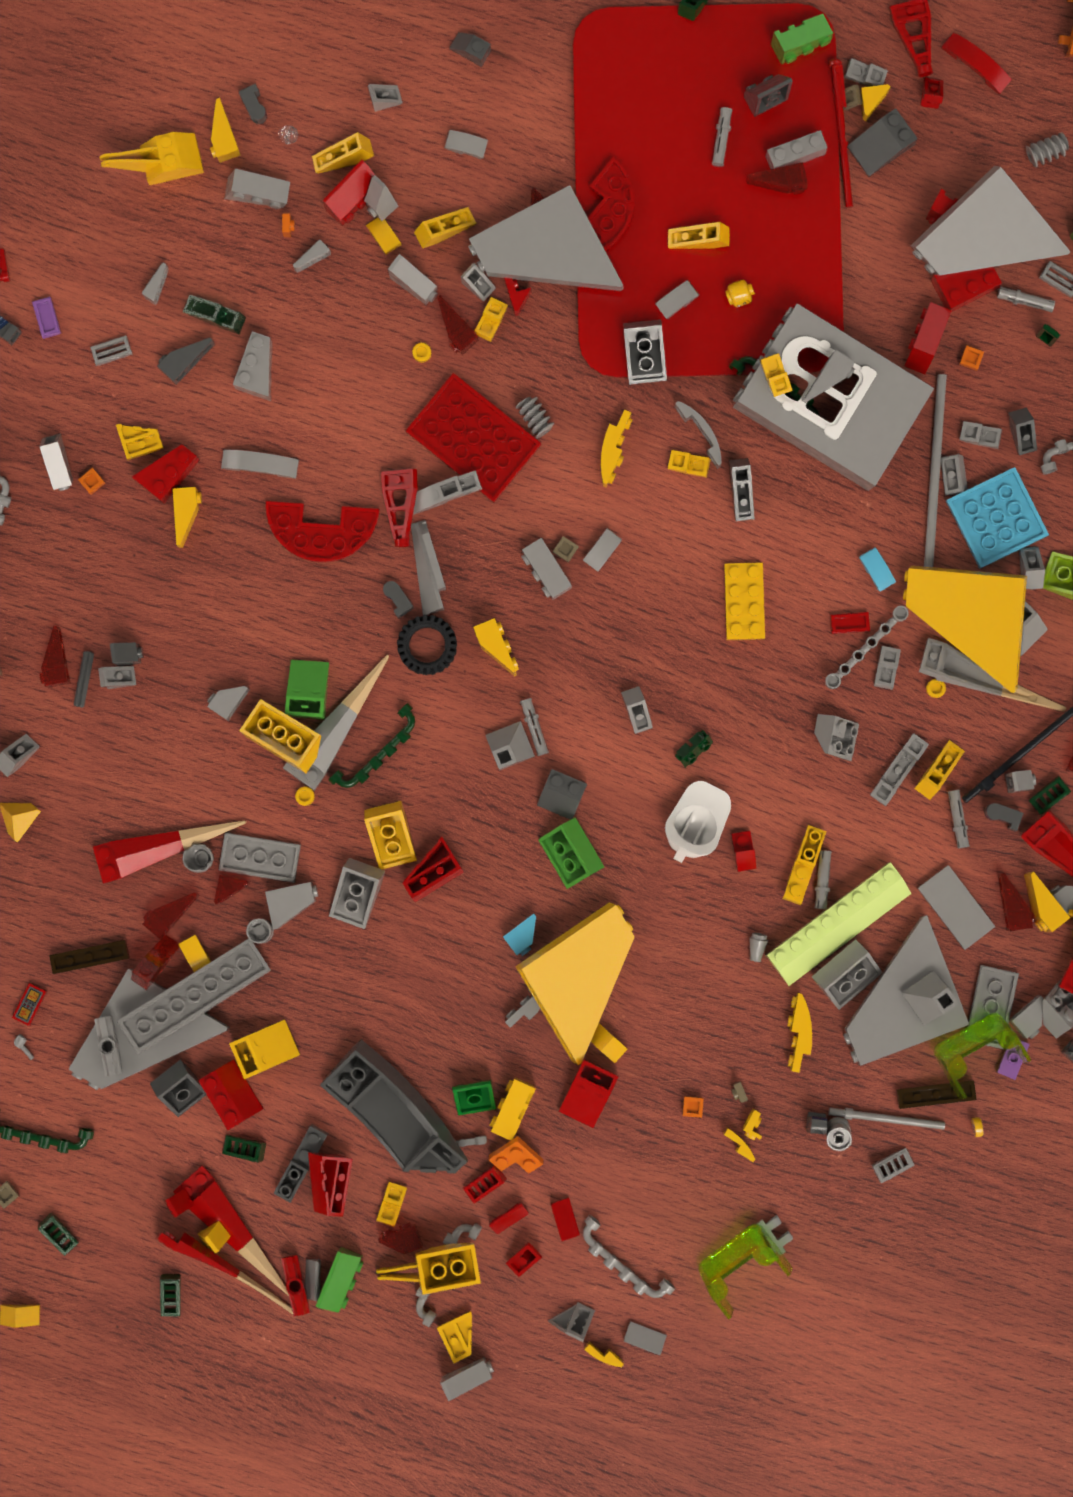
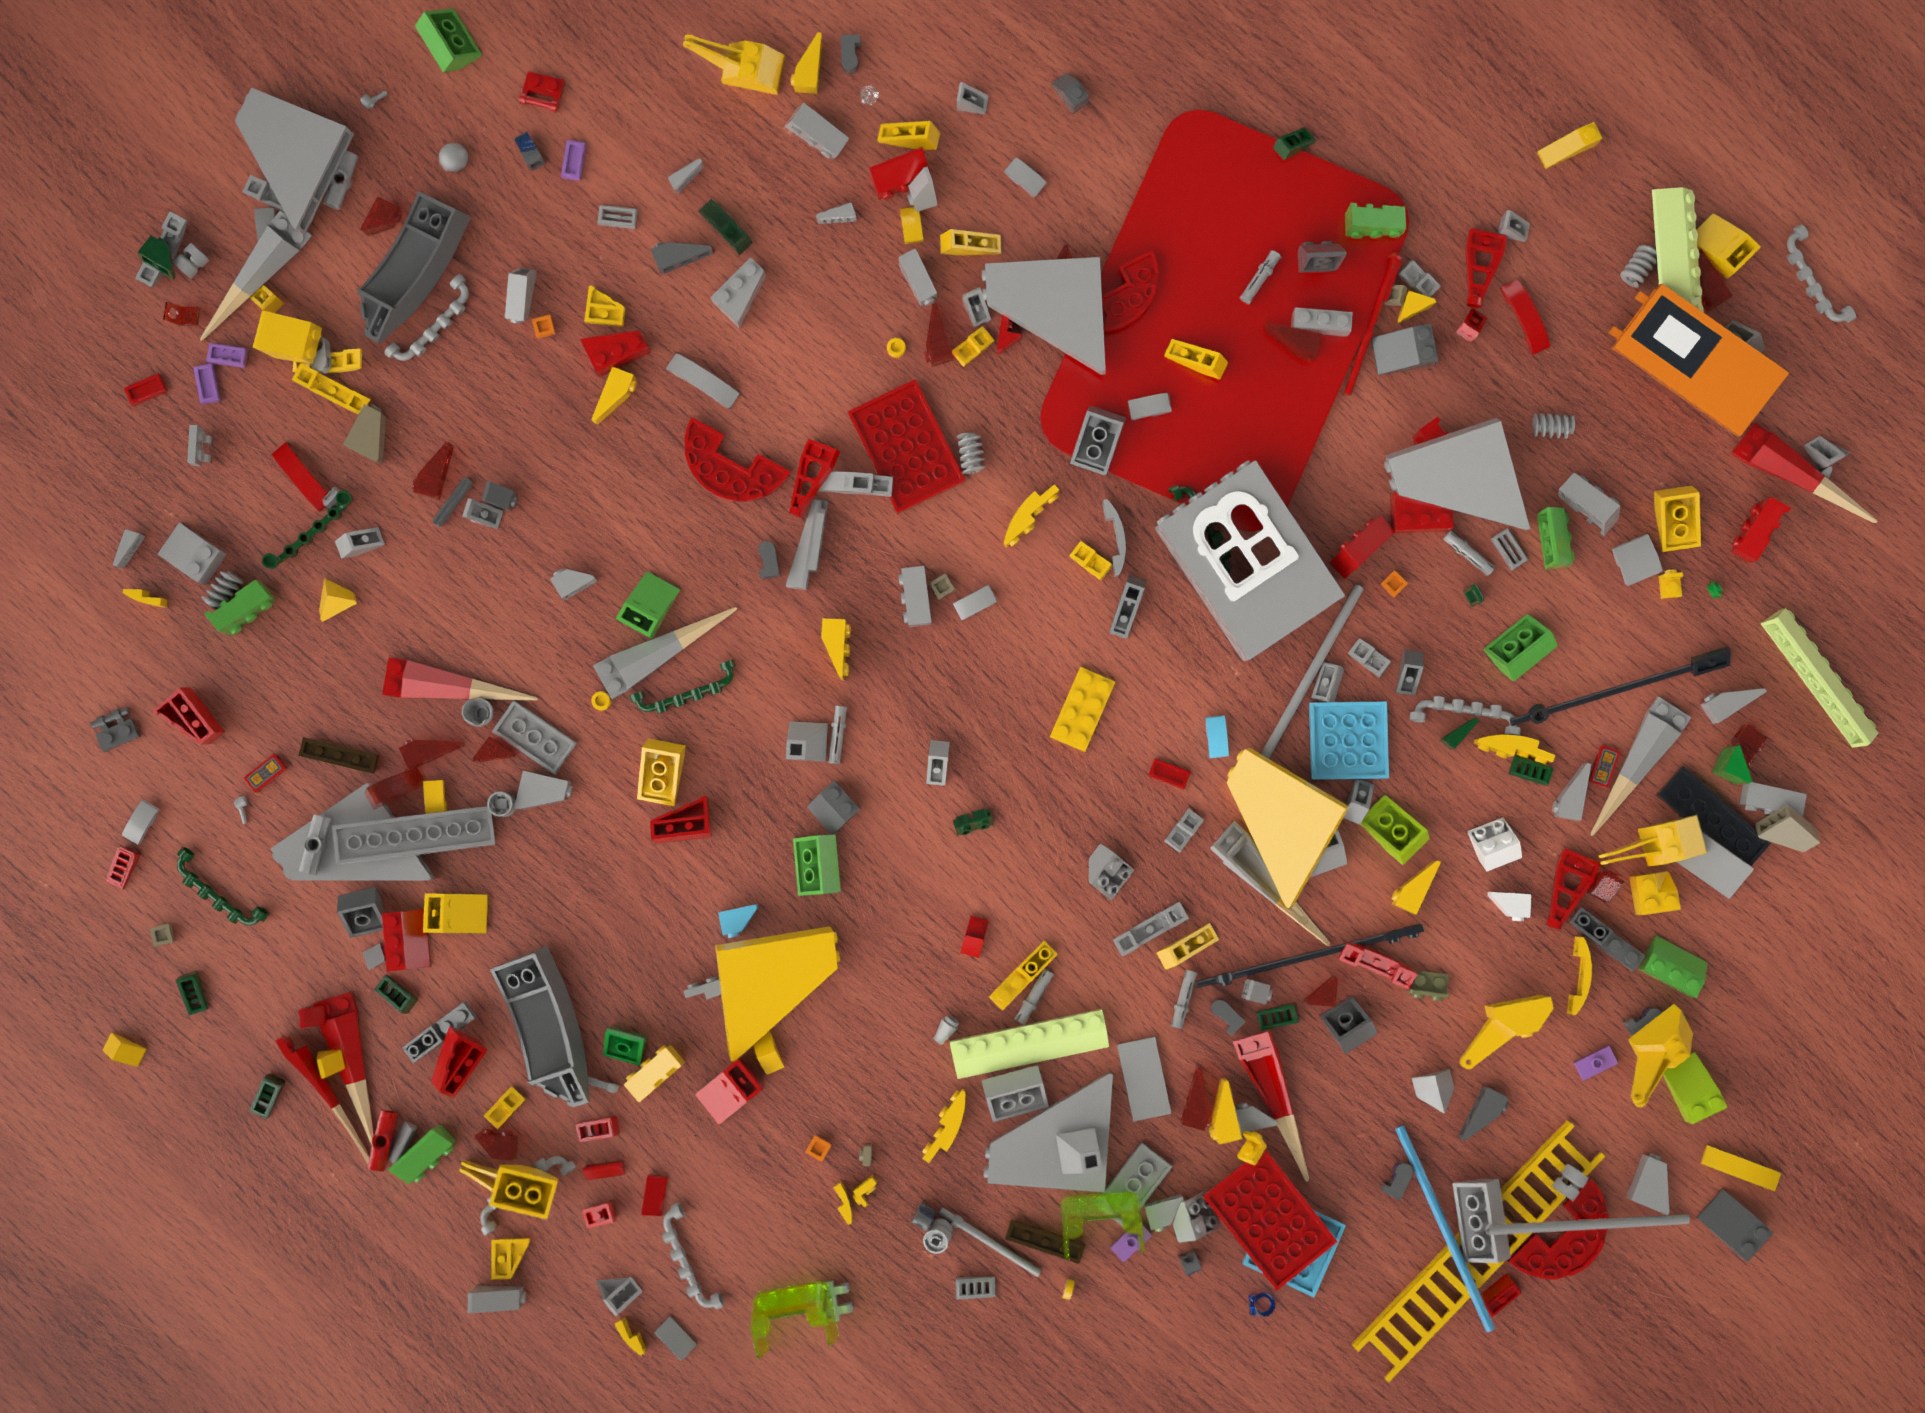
camera: 20 degrees right, 0 degrees up
yellow slope [239,699,321,774] -> none
orange plate [282,214,295,237] -> none
light grey slope [329,858,385,929] -> none
black tyre [397,615,457,676] -> none
orange plate [488,1136,544,1174] -> none
white piece [665,781,731,863] -> none
yellow head [725,280,755,307] -> none
yellow slope [759,353,792,397] -> none
light grey slope [802,350,855,403] -> none
light grey bar [825,606,909,689] -> none
yellow tile [926,679,946,698] -> none
none -> light grey slope [362,943,386,970]

